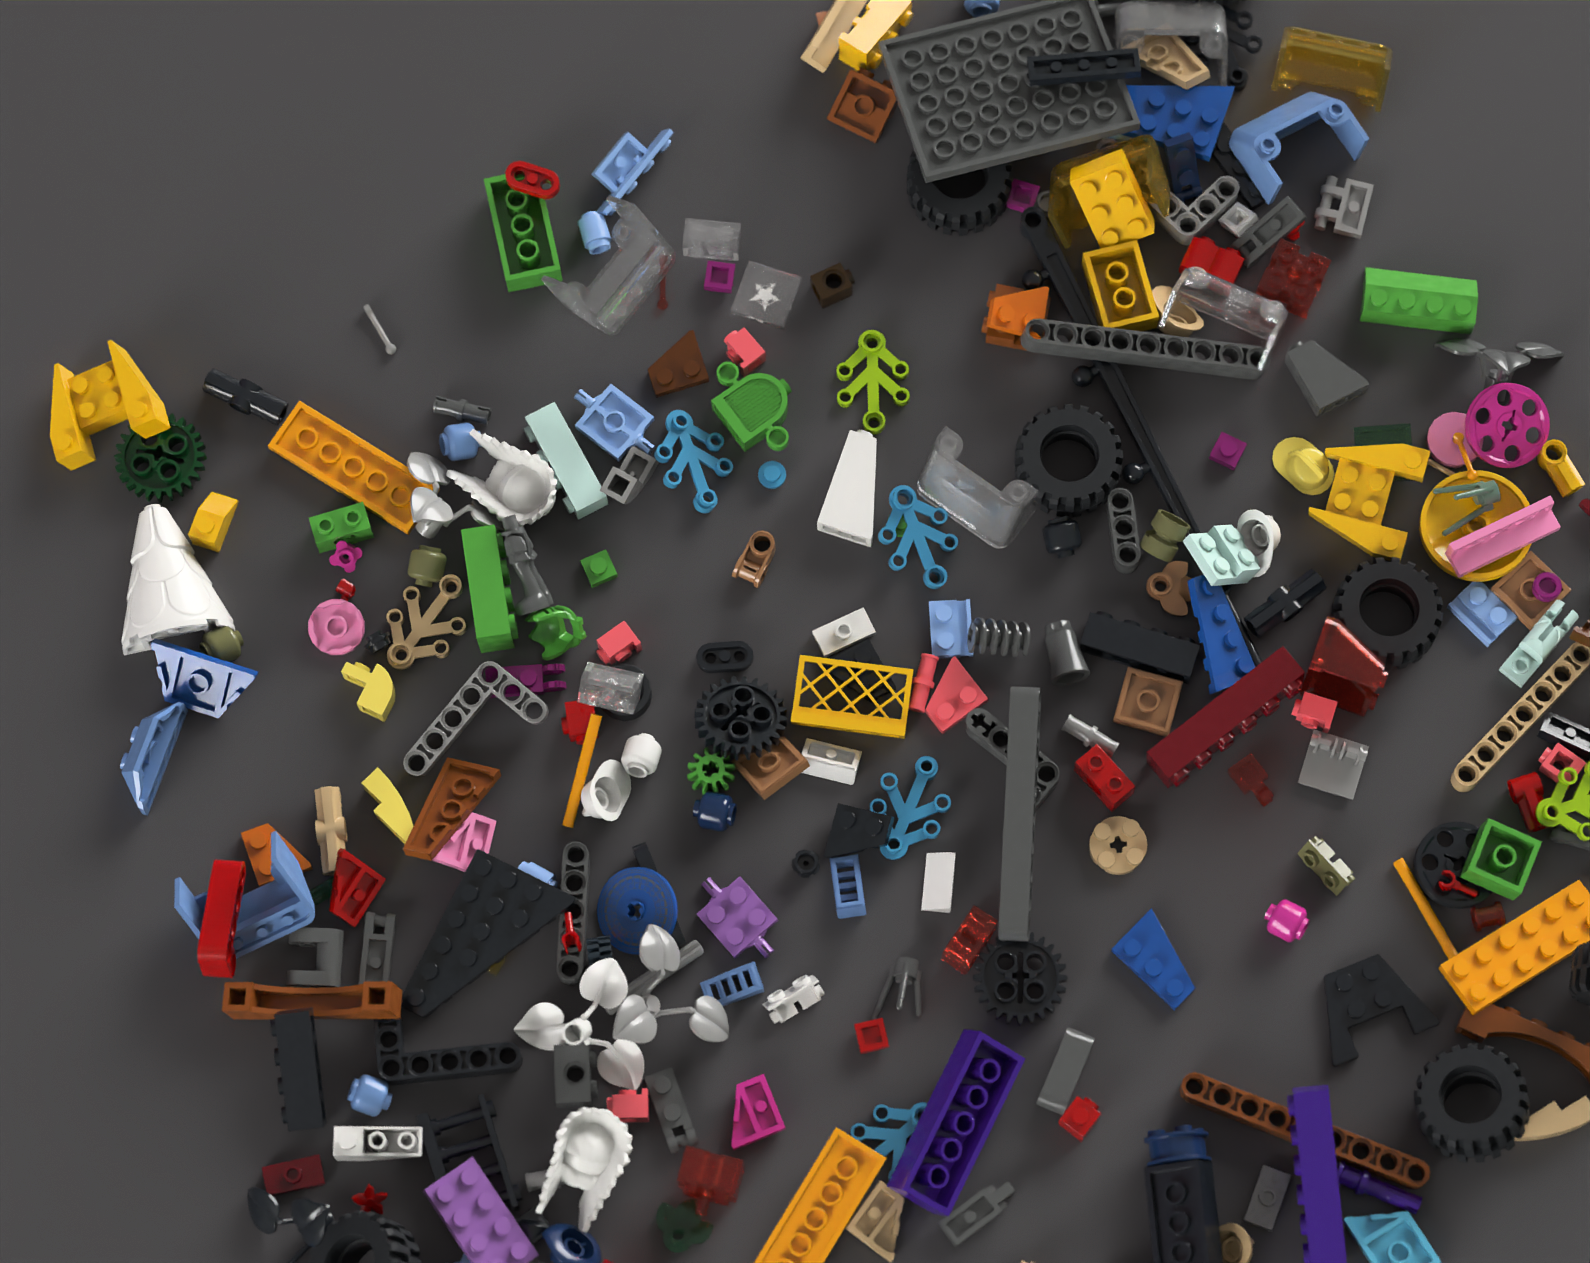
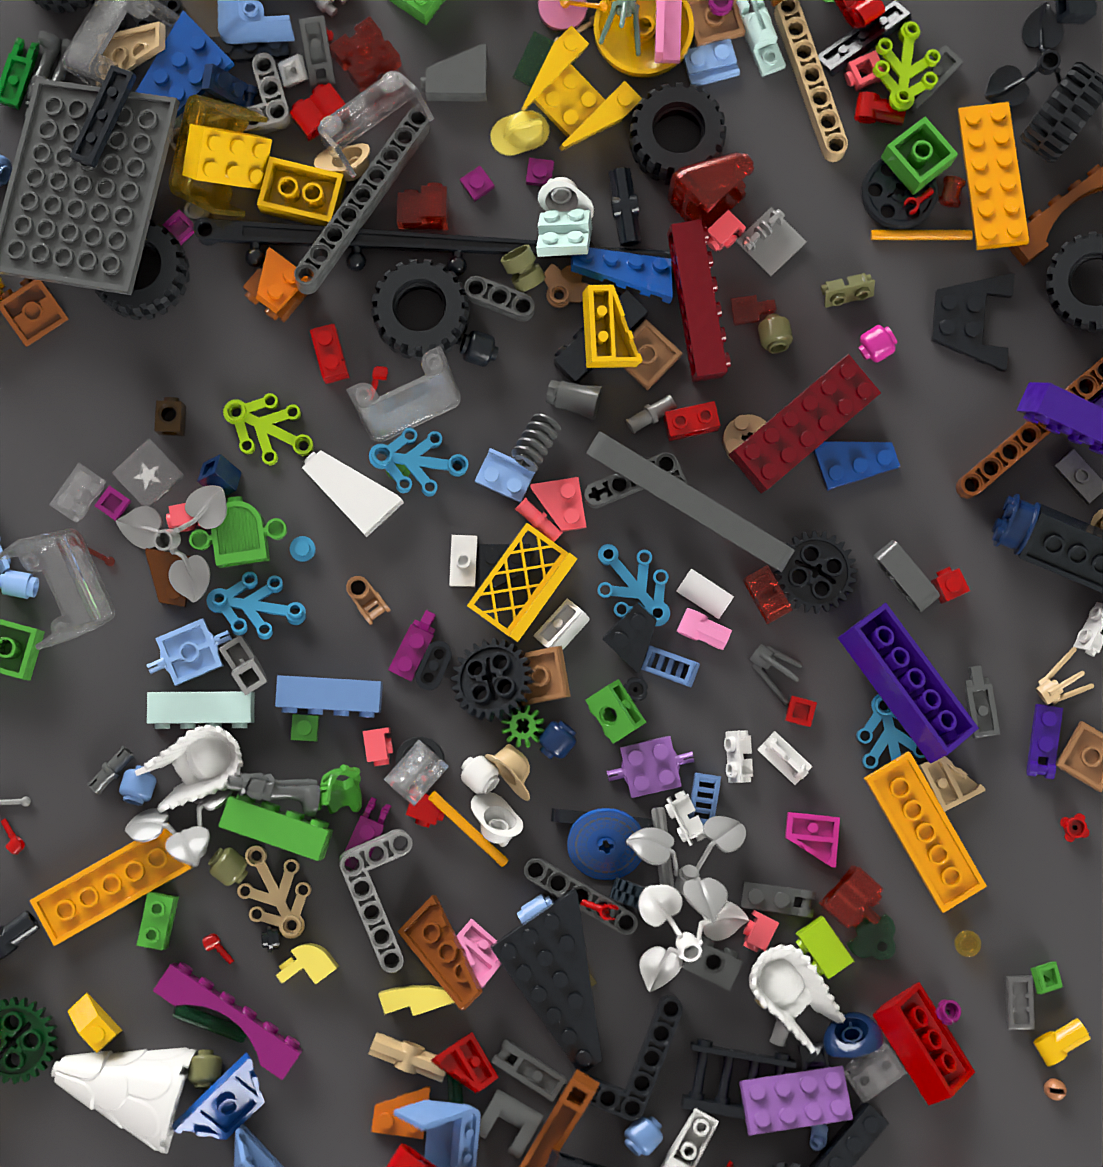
camera: 65 degrees left, 10 degrees up
bright pink tile [308,599,365,655] -> none
dark pink plate [329,540,362,573] -> none
none -> red hand [0,818,25,855]
none -> light grey plant [116,485,227,603]
none -> magenta arch [153,962,303,1080]
none -> clear green axle [173,1005,247,1043]
none -> dark blue panel [197,454,241,496]
none -> medium blue brick [275,675,383,718]
none -> red brick [310,324,350,384]
none -> red hand [367,366,388,400]
none -> magenta hinge [388,610,436,682]
none -> clear red brick [397,183,449,230]
none -> tan piece [485,744,530,801]
none -> magenta plate [526,157,554,187]
none -> yellow wedge [582,285,643,368]
none -> bright green brick [585,679,646,744]
none -> white hinge [665,790,706,846]
none -> bright pink piece [677,608,732,650]
none -> dark red brick [728,354,881,493]
none -> white hinge [757,731,813,785]
none -> olive head [758,314,793,353]
none -> lime brick [795,916,854,979]

